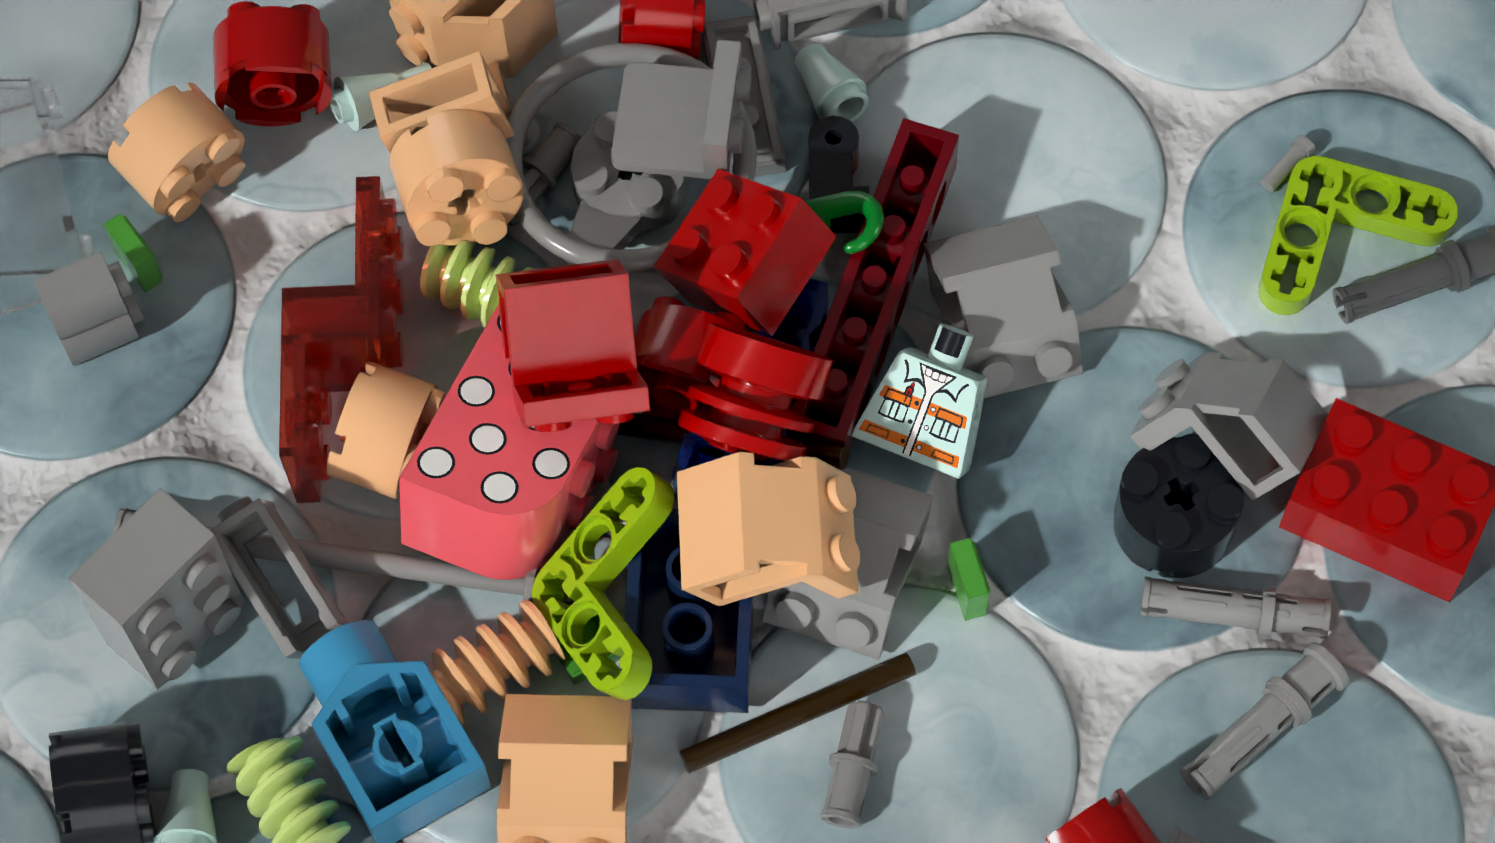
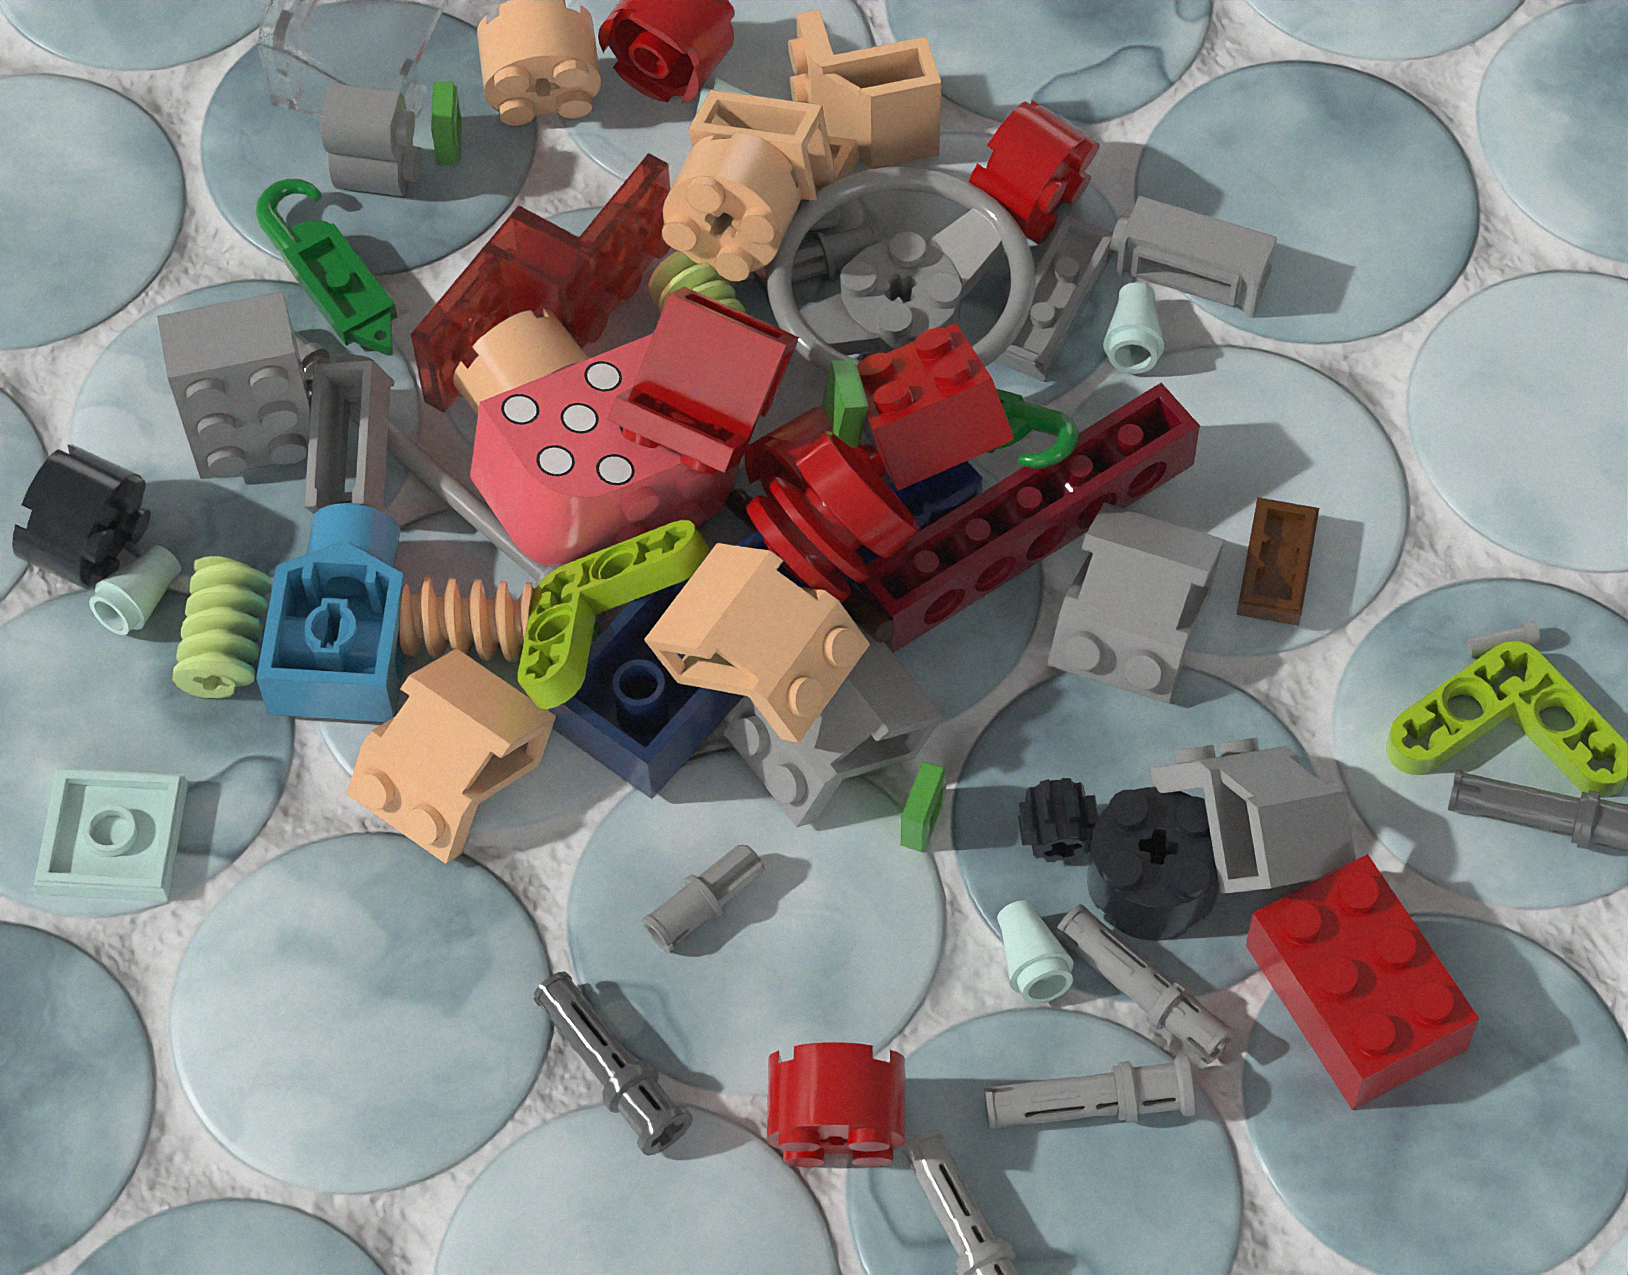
camera: 35 degrees right, 5 degrees down
light grey bracket [611,39,752,179] -> none
dark brown bar [679,652,916,774] -> none
black leg [808,115,869,233] -> none
light aqua torso [852,323,987,479] -> none
none -> green plate [256,179,398,356]
none -> bright green tile [822,359,868,448]
none -> light aqua cone [997,900,1074,1003]
none -> black gear [1018,778,1099,863]
none -> reddish brown plate [1236,497,1320,626]

